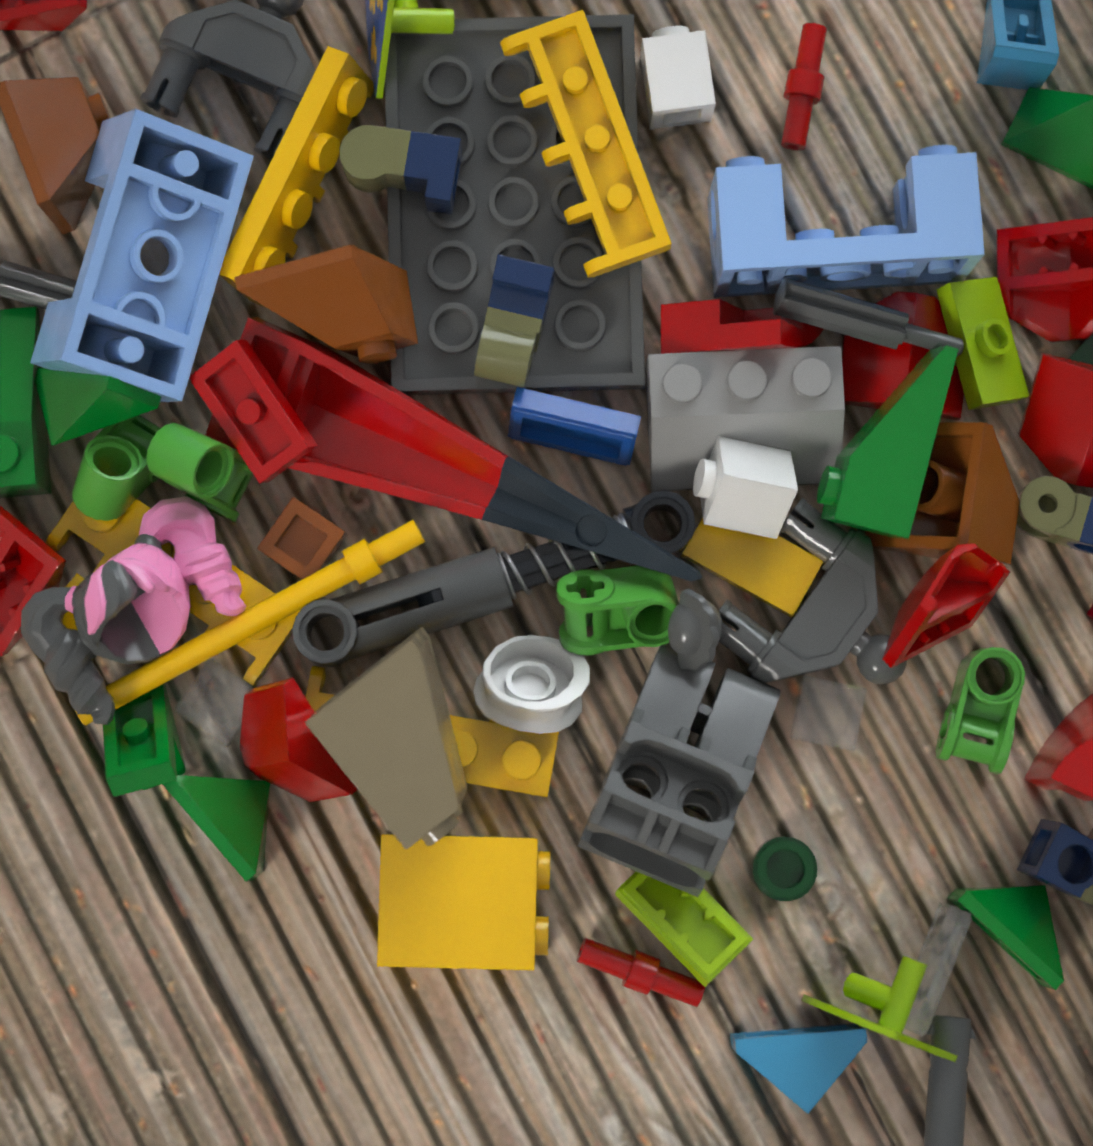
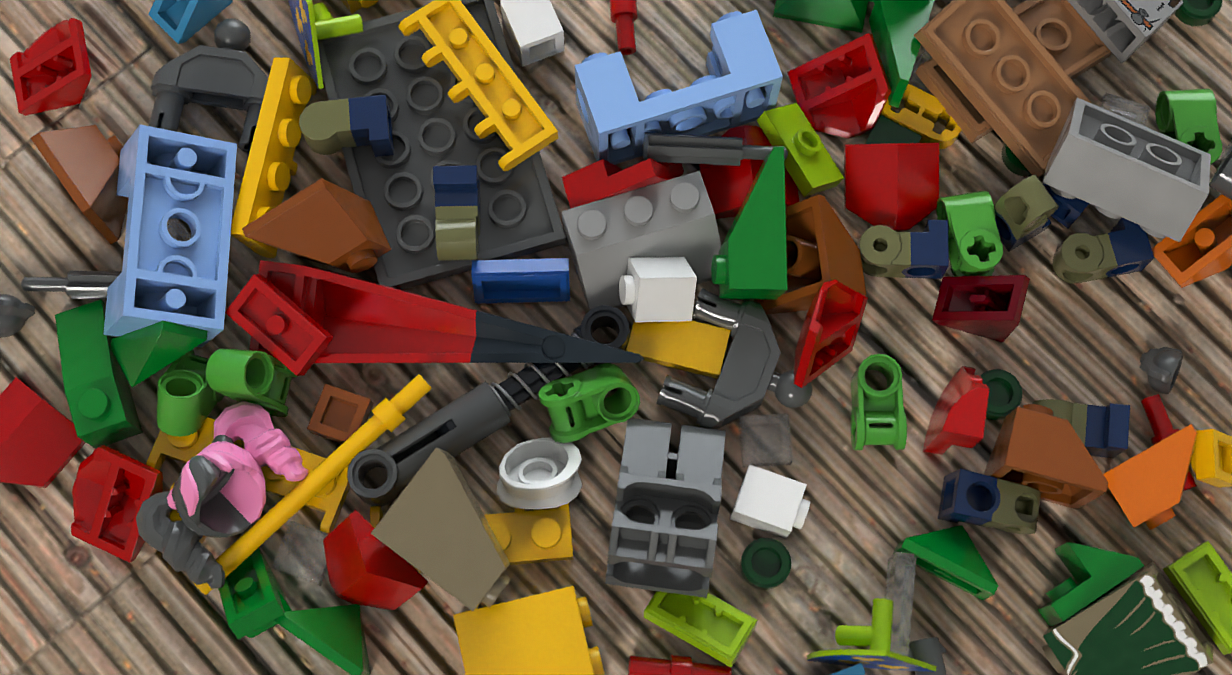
camera: 15 degrees left, 10 degrees down
dark grey piece [668,589,723,670] -> none
none -> white brick [730,464,811,539]

